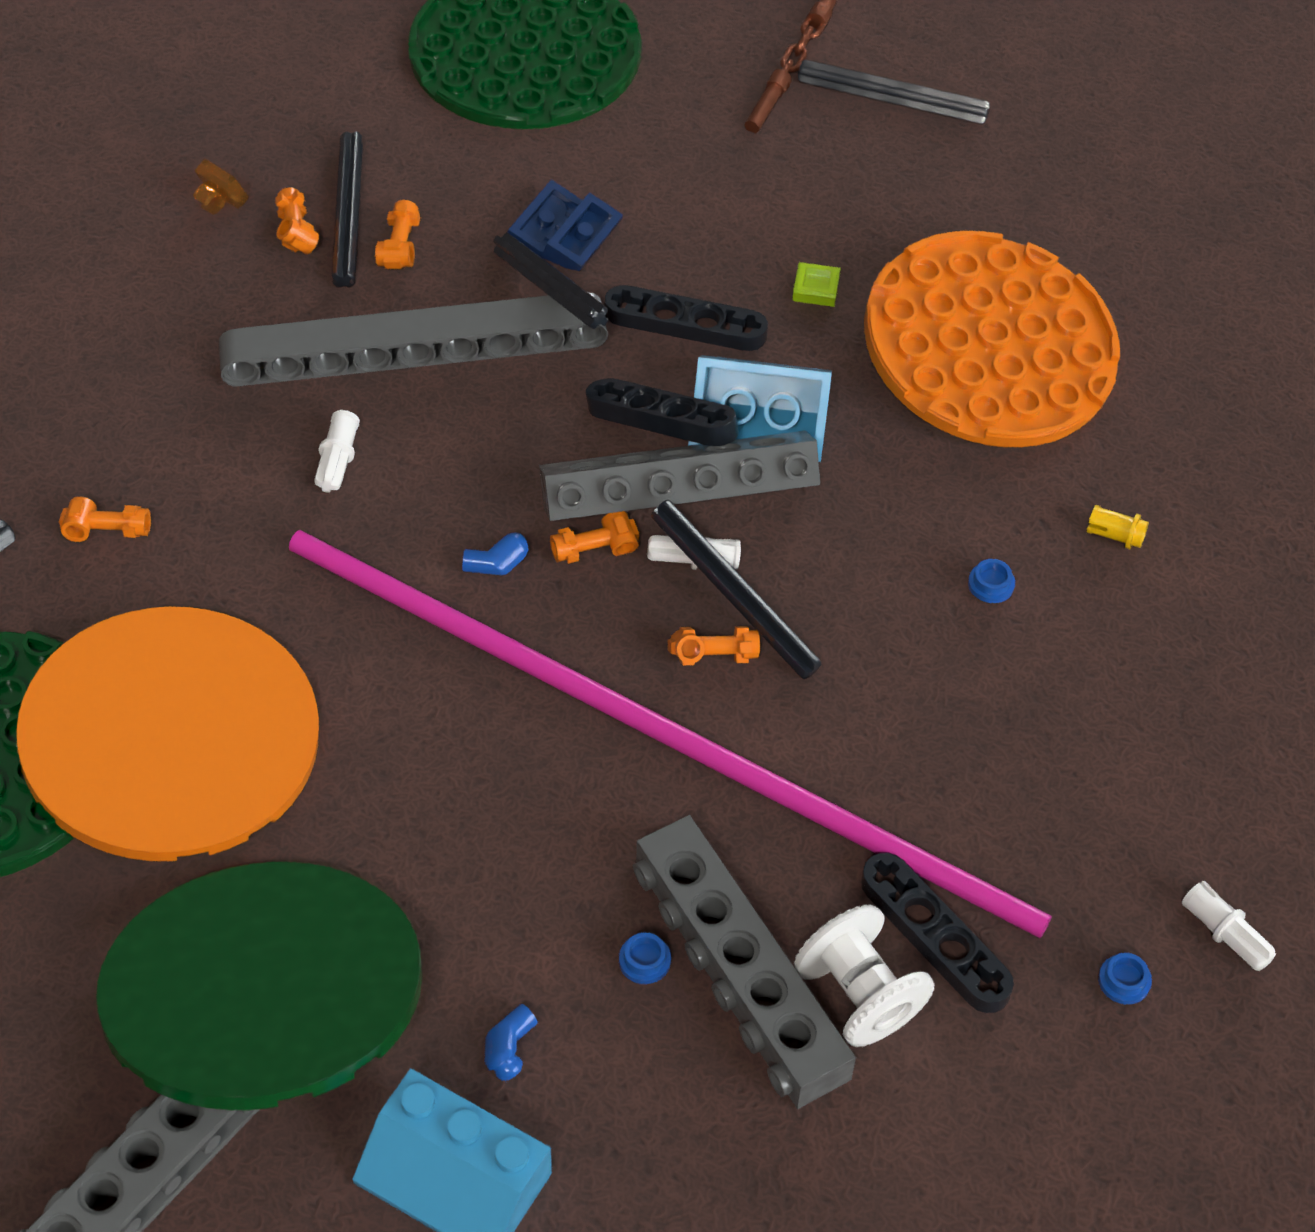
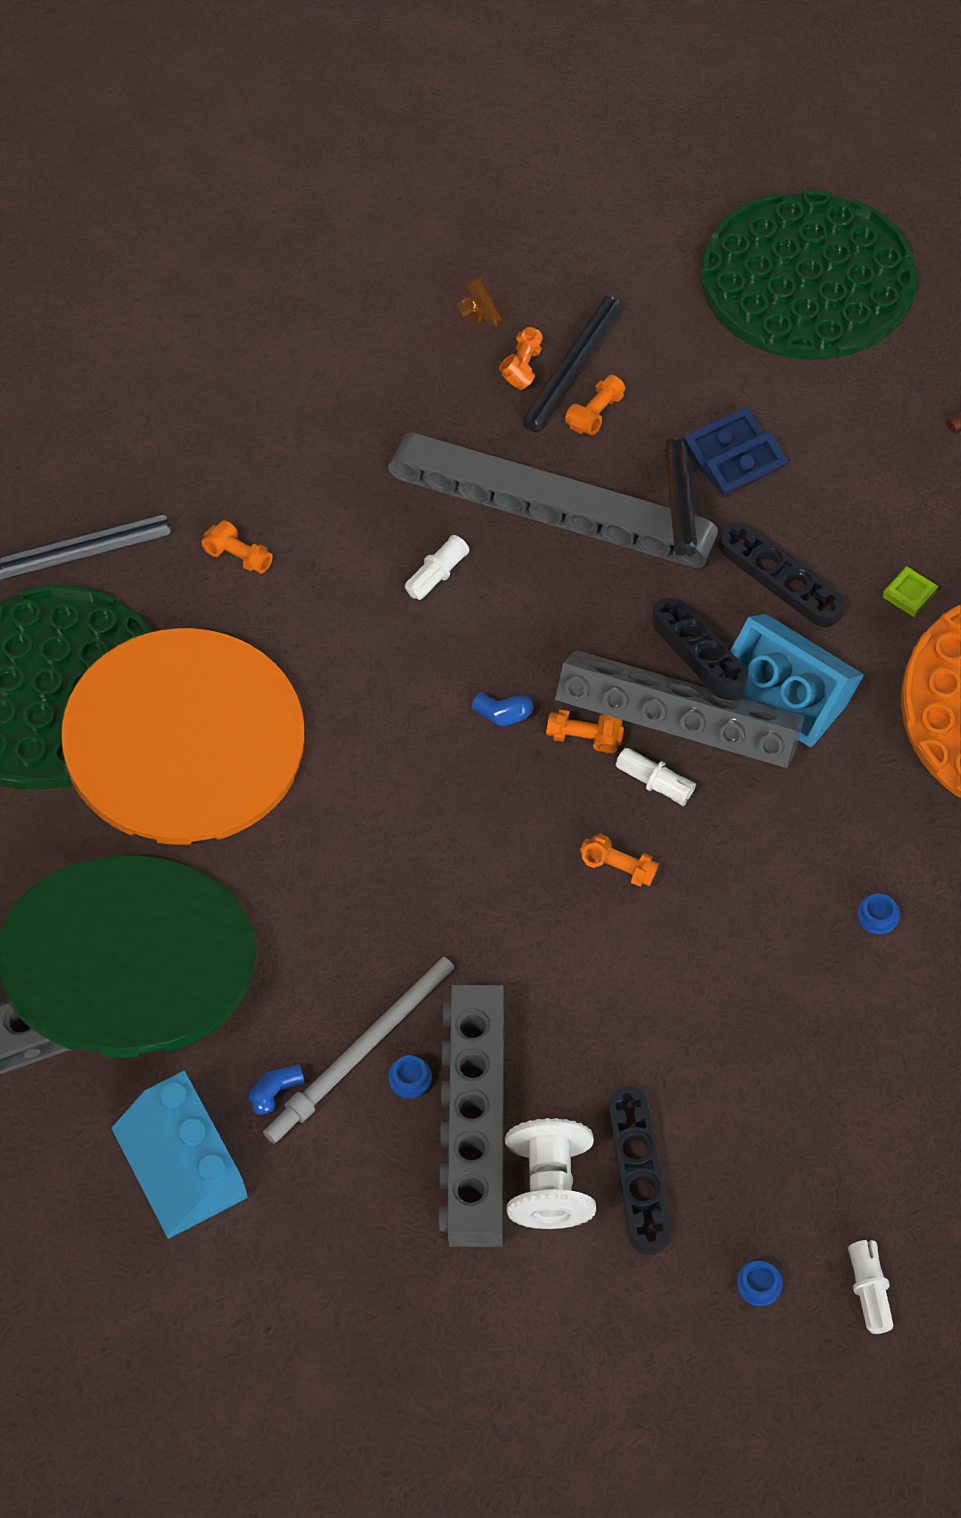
camera: 35 degrees right, 5 degrees up
dark pink piece [289,530,1052,939] -> none
black axle [651,500,821,679] -> none
none -> light grey bar [263,957,455,1144]

